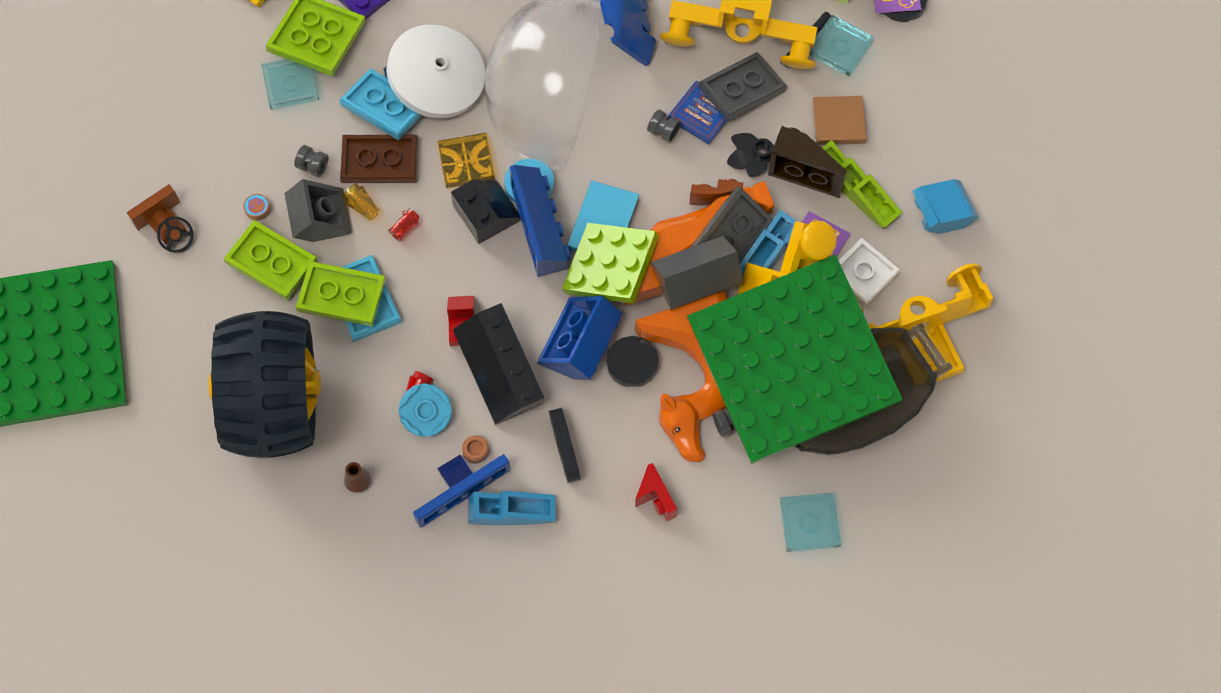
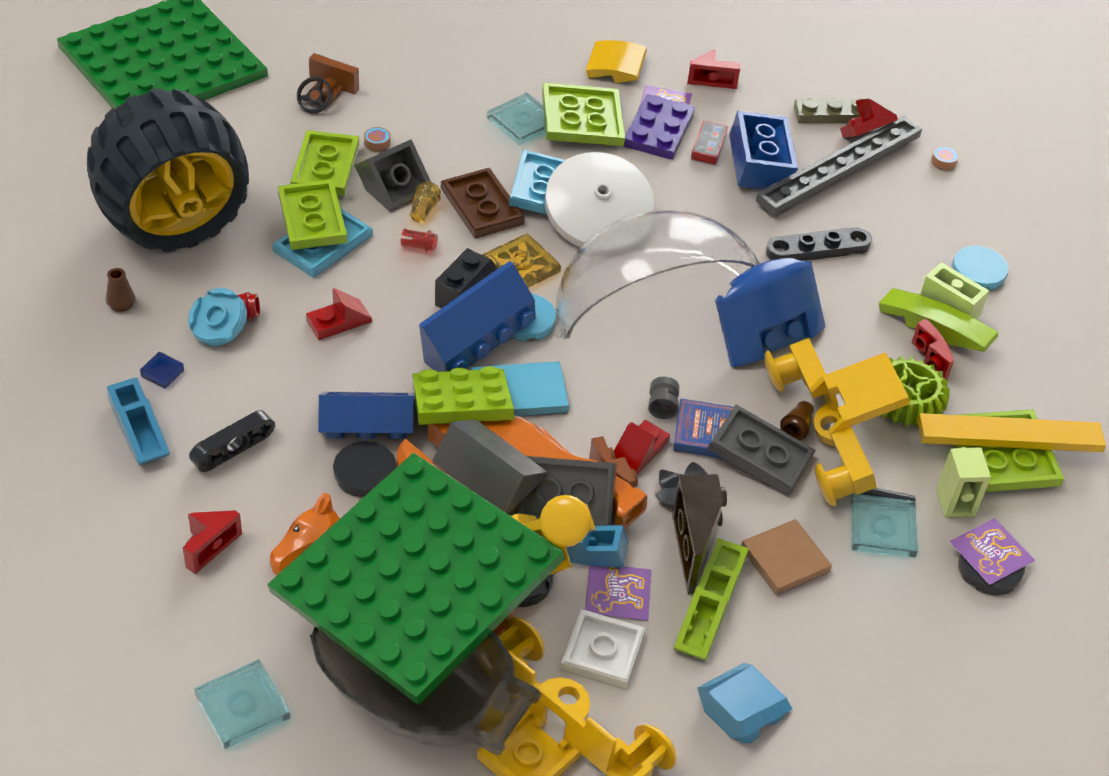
camera: 60 degrees right, 20 degrees down
dark grey wheel [294,144,329,177] -> none
blue tile [413,454,510,527] -> none
black slope [453,303,545,425] -> none
nougat tile [462,435,489,464] -> none
none -> red slope [614,419,670,475]
none -> reddish brown cone [780,401,814,441]

